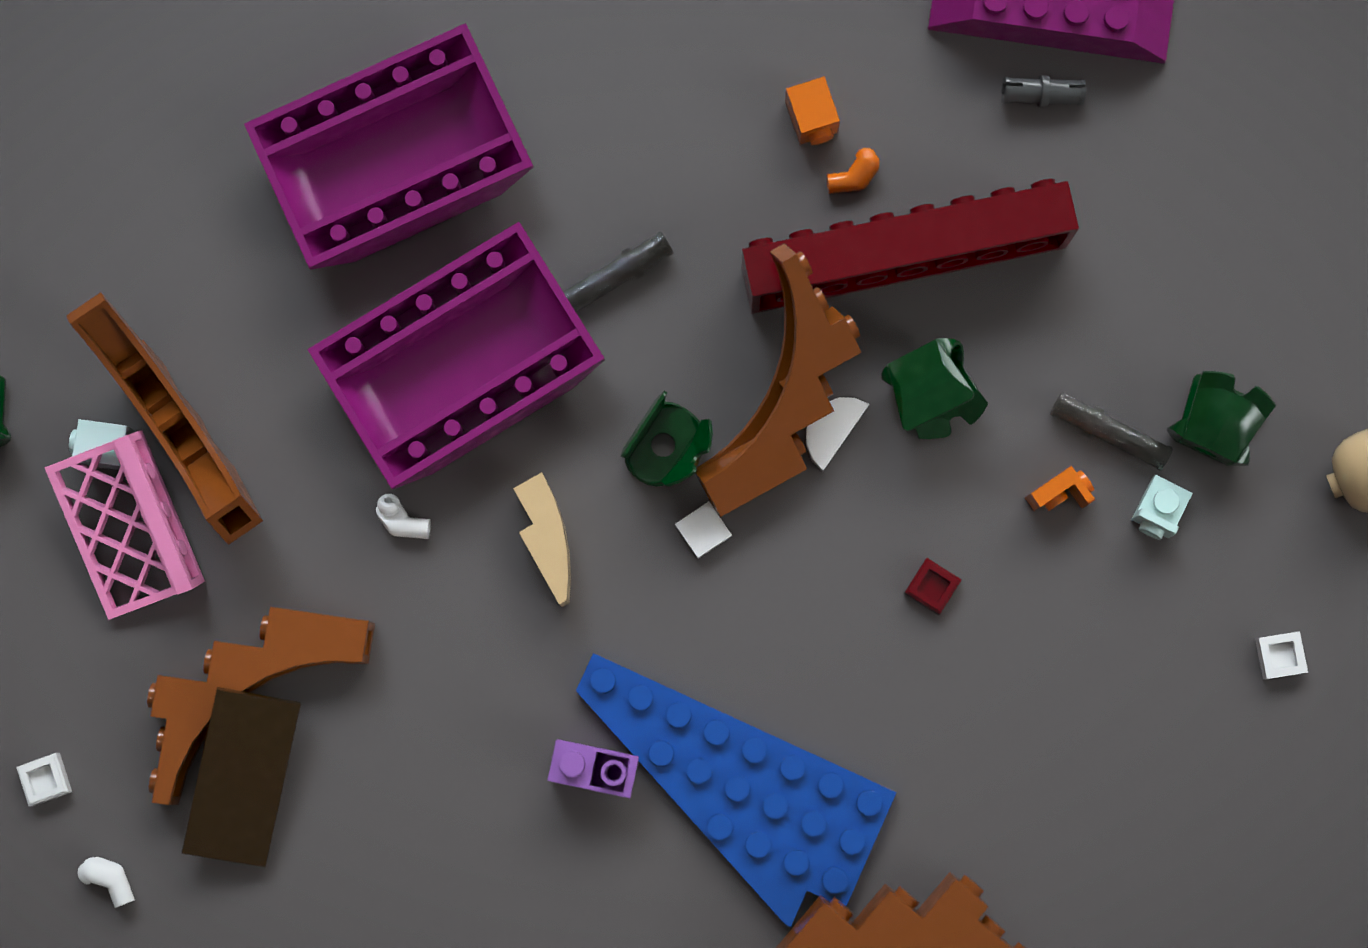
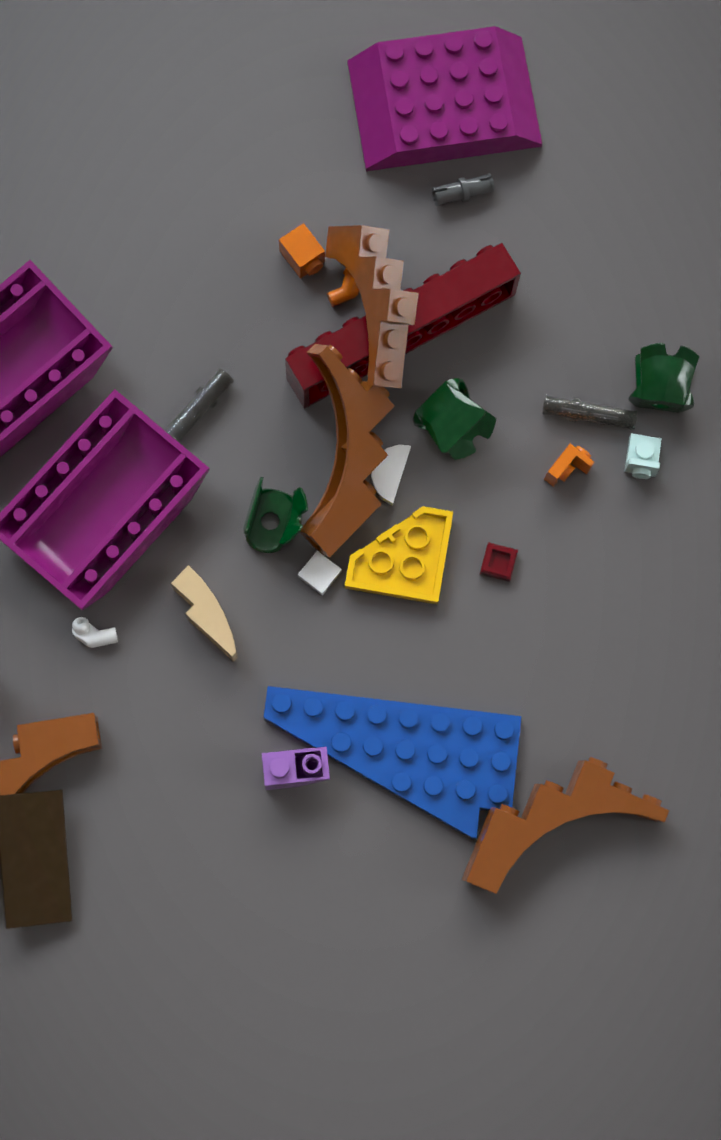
camera: 30 degrees left, 5 degrees down
none -> dark orange arch [325,225,419,388]
none -> yellow plate [345,506,453,605]

